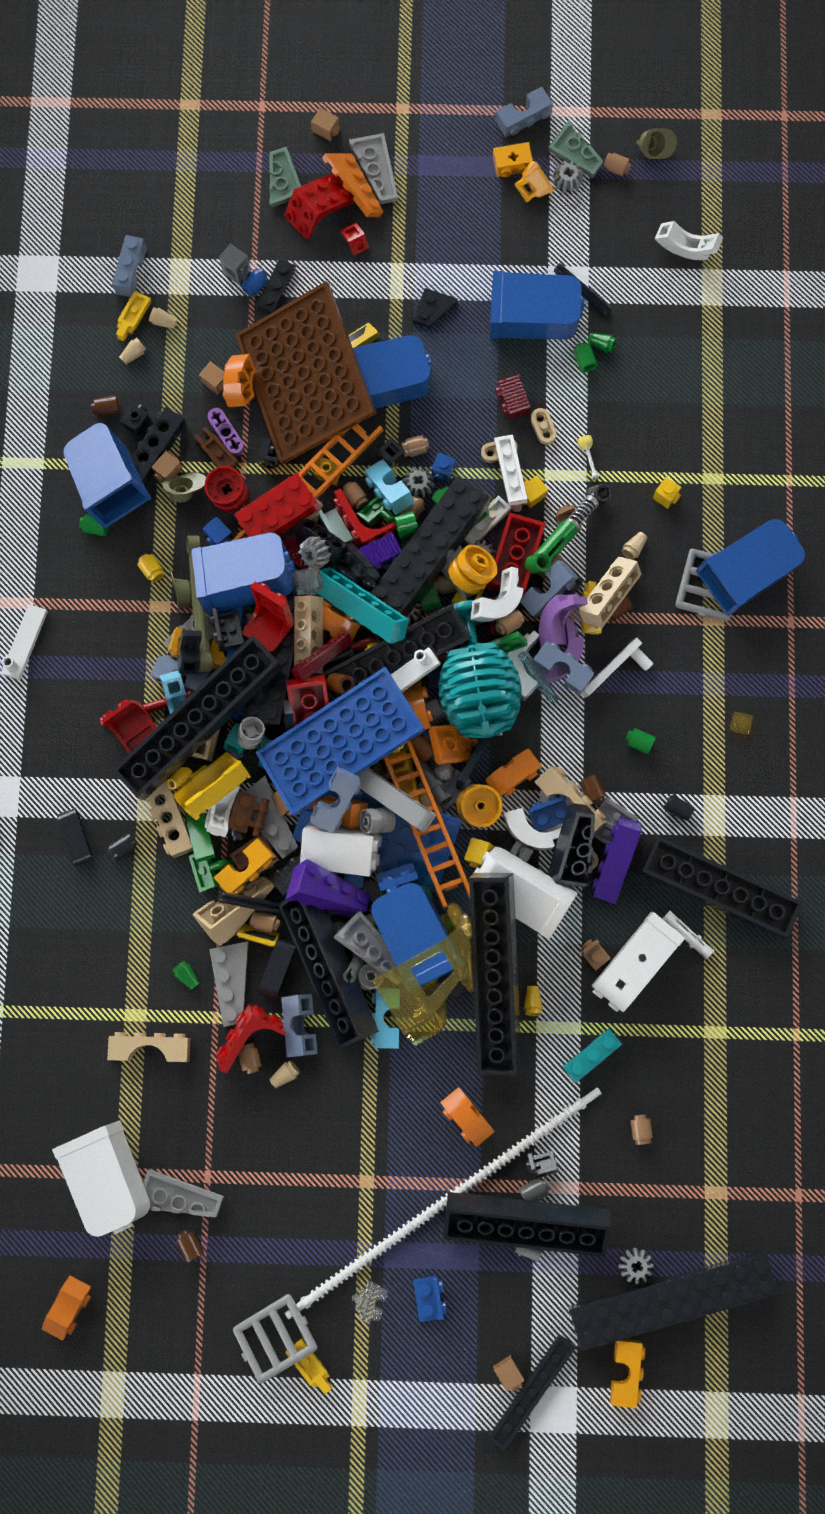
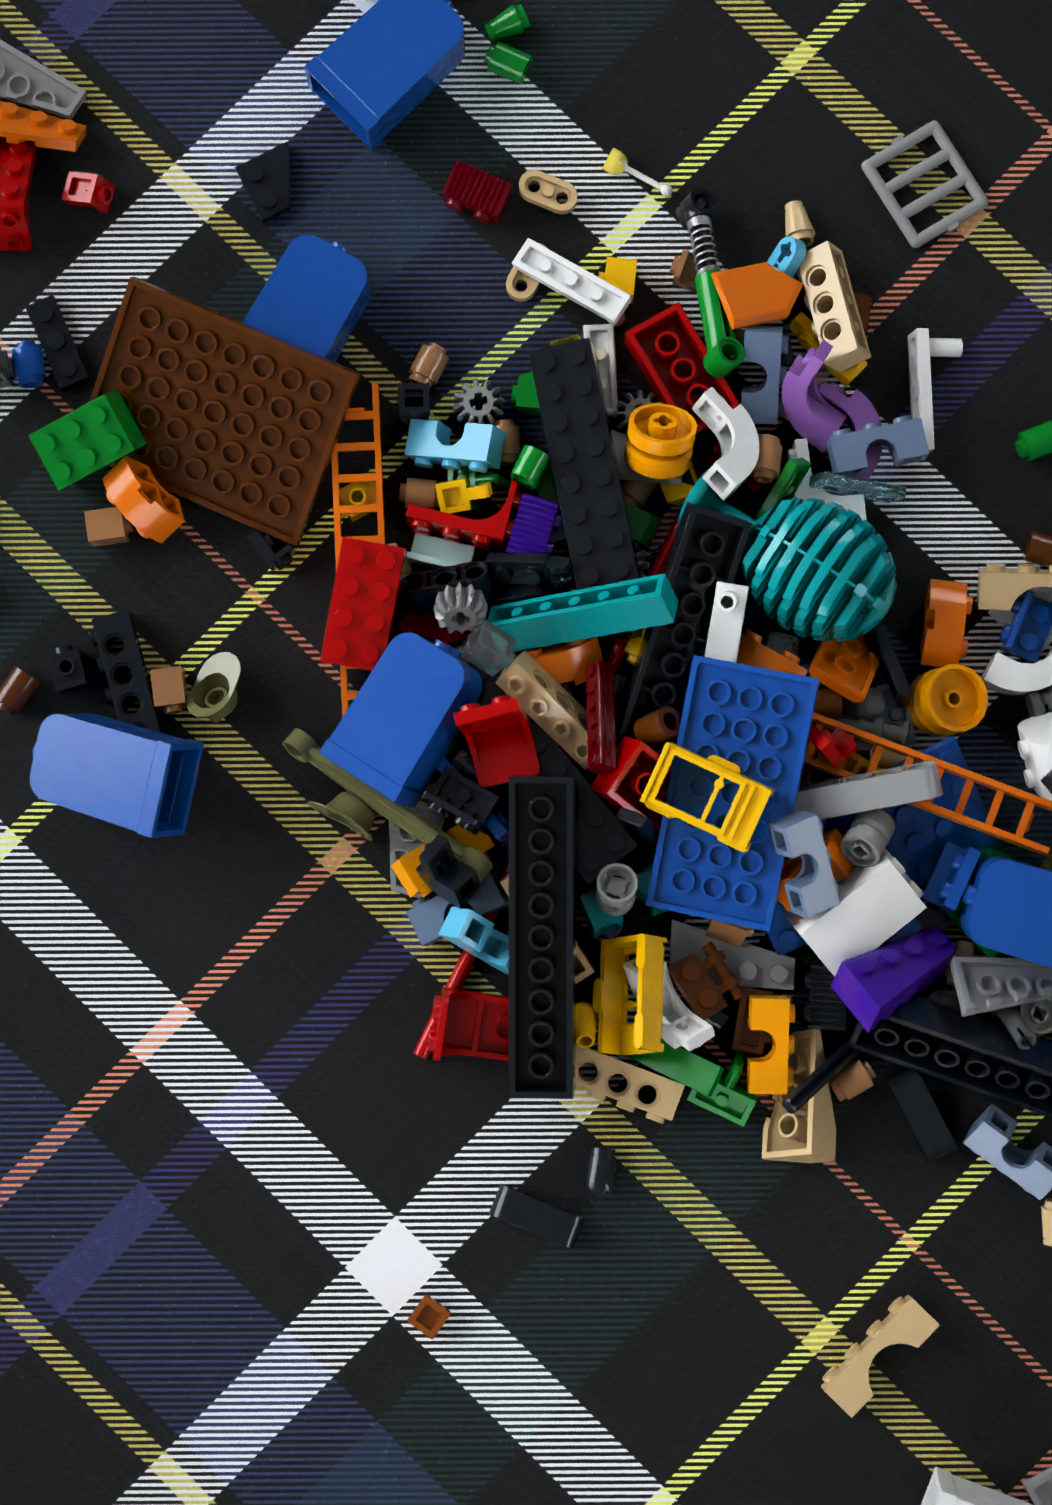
camera: 50 degrees left, 5 degrees up
white piece [1,604,48,680] -> none
green brick [79,514,109,537] -> none
yellow brick [138,554,164,582] -> none
green cone [172,960,200,990] -> none
reddish brown hinge [193,427,239,468] -> none
blue brick [203,516,234,546] -> none
red wheel [205,466,248,512] -> none
medium lavender beam [208,408,244,456] -> none
light grey wing [209,942,249,1027] -> none
red bracket [216,1004,286,1074] -> none
yellow slope [237,924,280,947] -> none
medium nougat brick [238,1043,262,1074] -> none
yellow slope [348,323,379,348] -> none
blue brick [431,452,456,483] -> none
yellow brick [464,838,494,869] -> none
yellow brick [652,477,681,509] -> none
blue piece [696,519,805,616] -> none
none -> green brick [28,389,147,491]
none -> yellow plate [435,477,493,514]
none -> yellow piece [640,742,776,852]
none -> orange tile [711,262,804,330]
none -> medium azure beam [767,237,806,277]
none -> red bracket [809,724,858,769]

